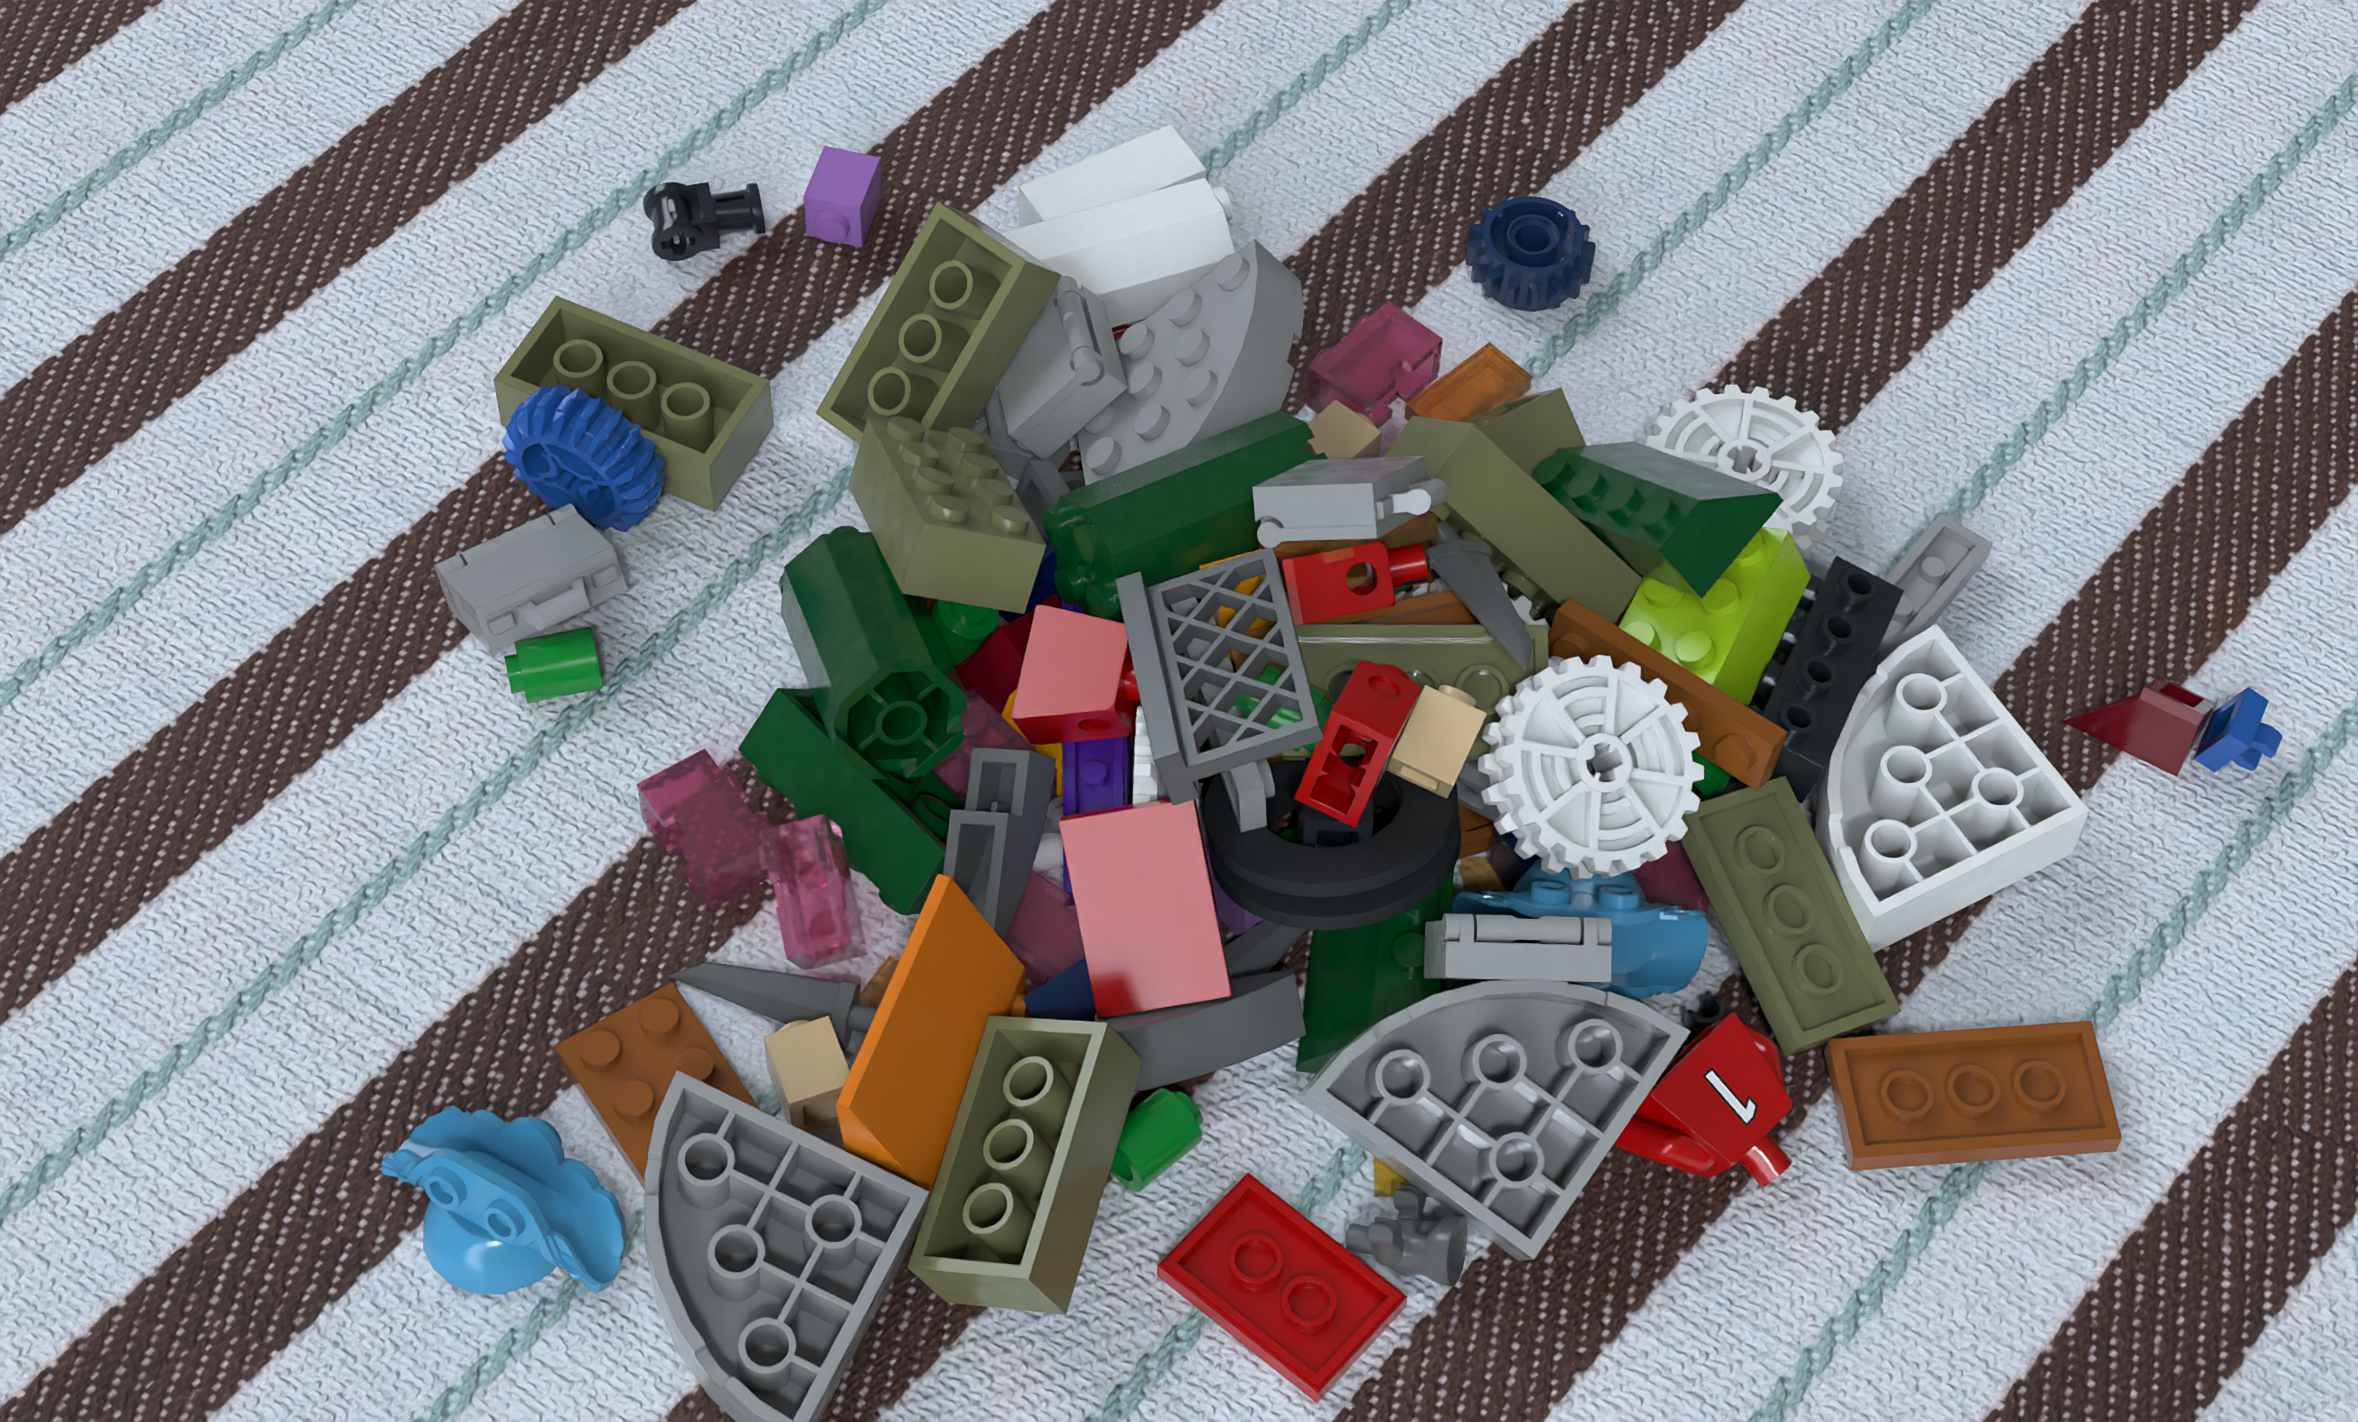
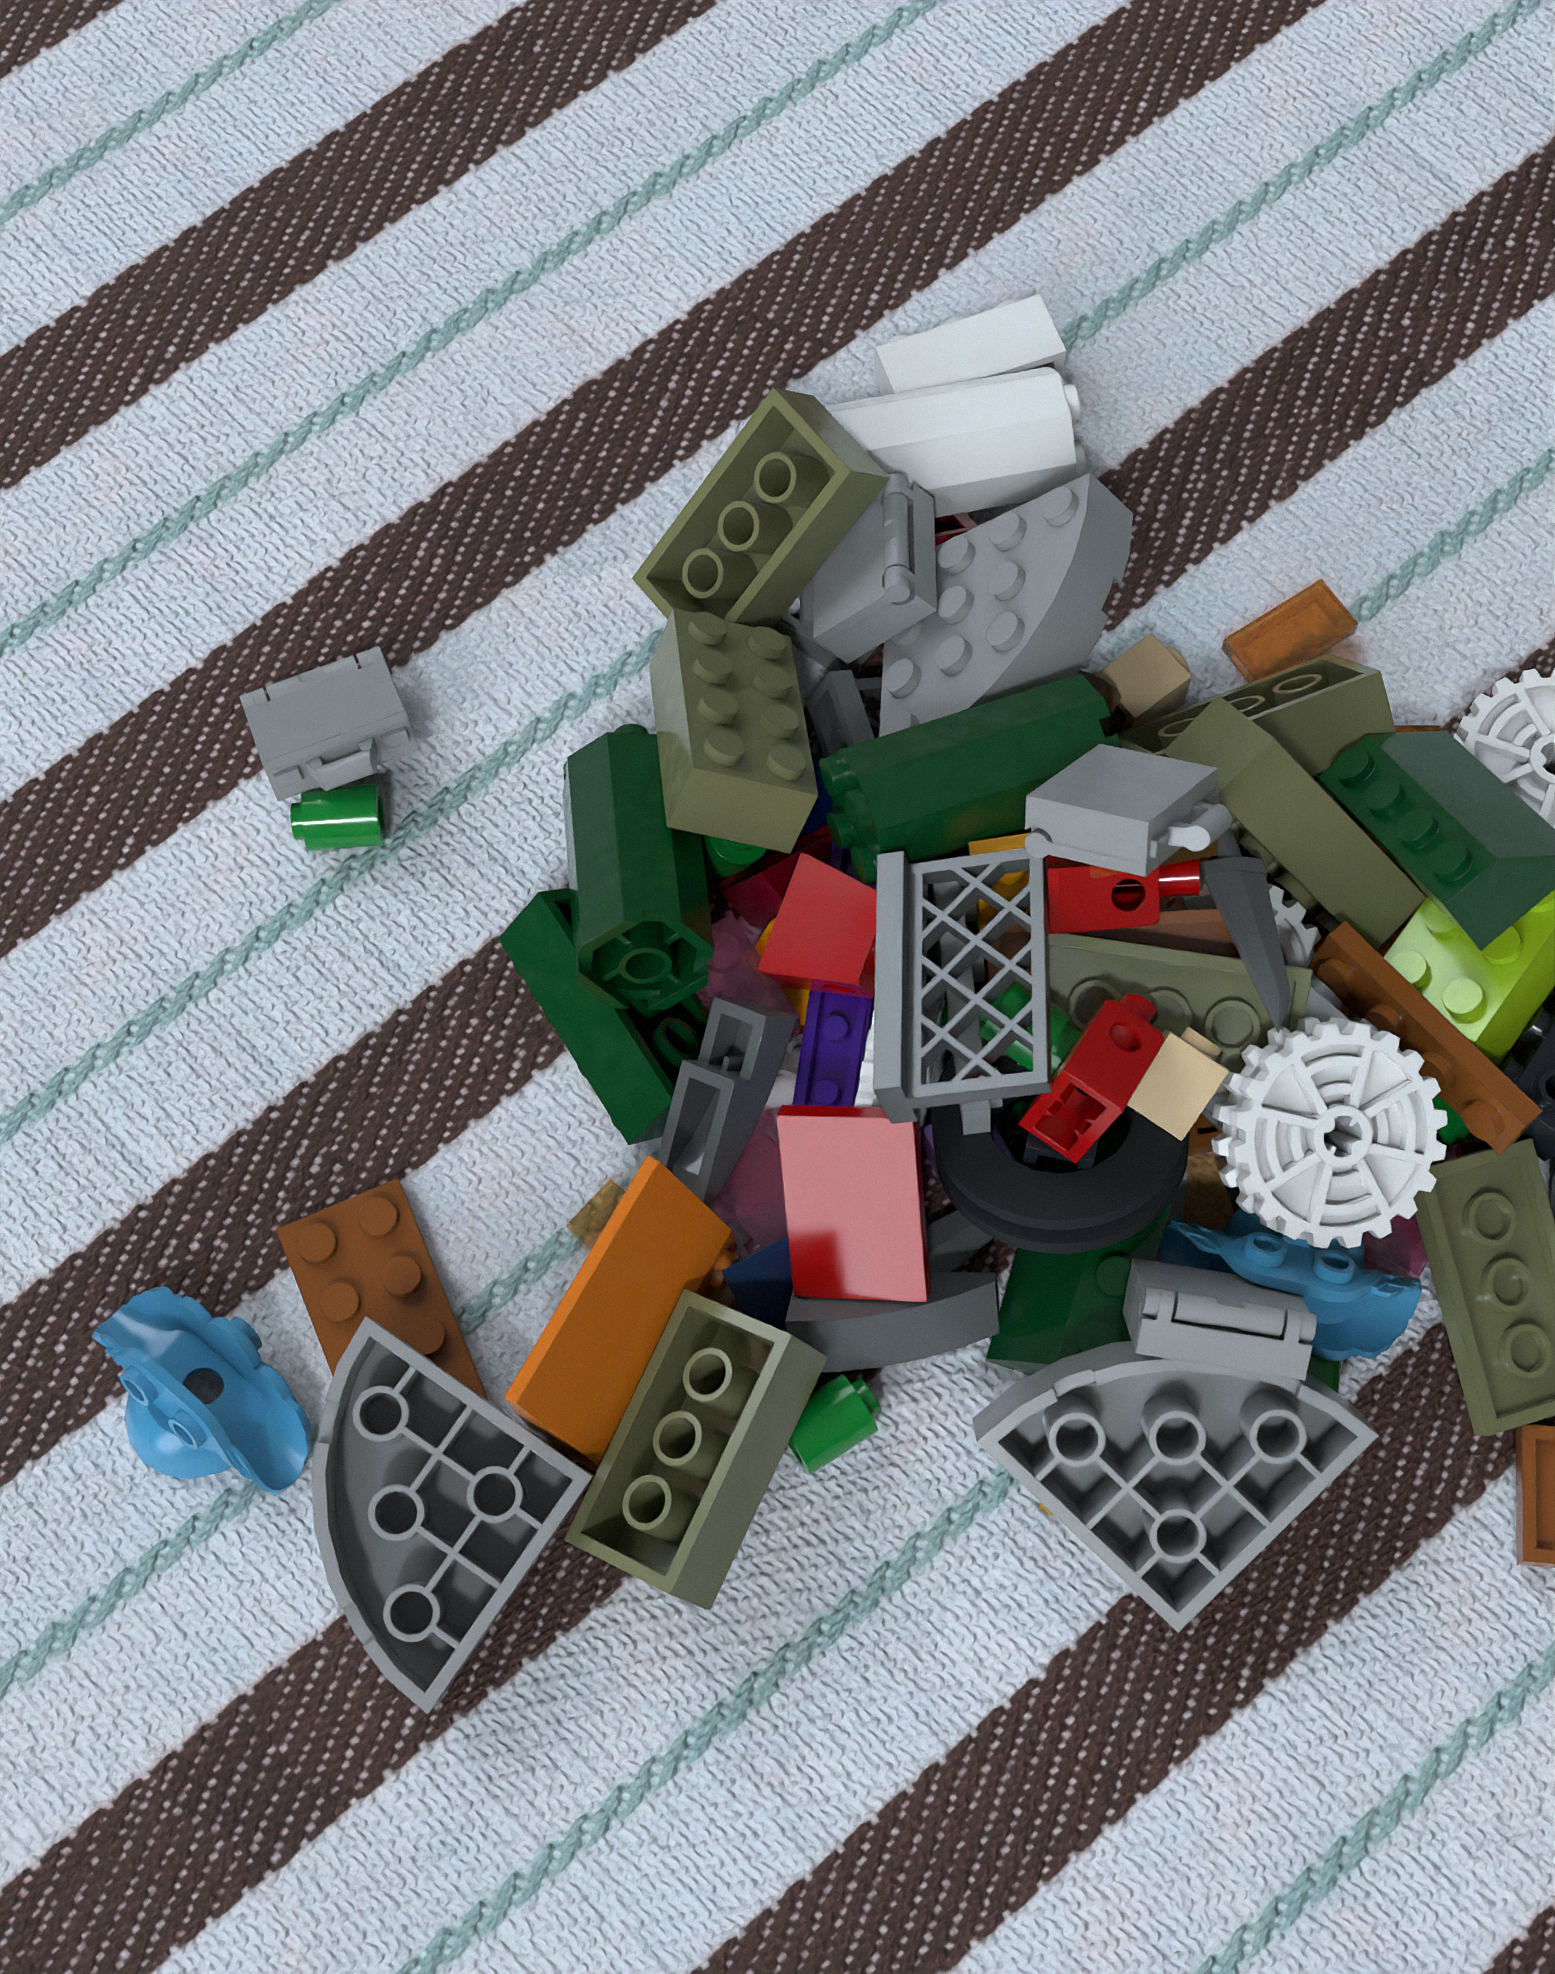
camera: 15 degrees right, 15 degrees up
olive brick [493,296,774,512] -> none
blue gear [501,384,667,532] -> none
clear pink brick [637,749,778,912] -> none
black connector [643,182,765,261] -> none
dark grey bar [668,962,878,1049] -> none
clear pink brick [760,814,868,971] -> none
tan brick [763,1016,850,1132] -> none
medium lavender brick [803,146,882,247] -> none
red tile [1157,1172,1408,1403] -> none
clear pink brick [1306,301,1443,429] -> none
dark grey piece [1345,1183,1468,1287] -> none
dark blue gear [1465,196,1596,312] -> none
red torso [1615,996,1792,1187] -> none

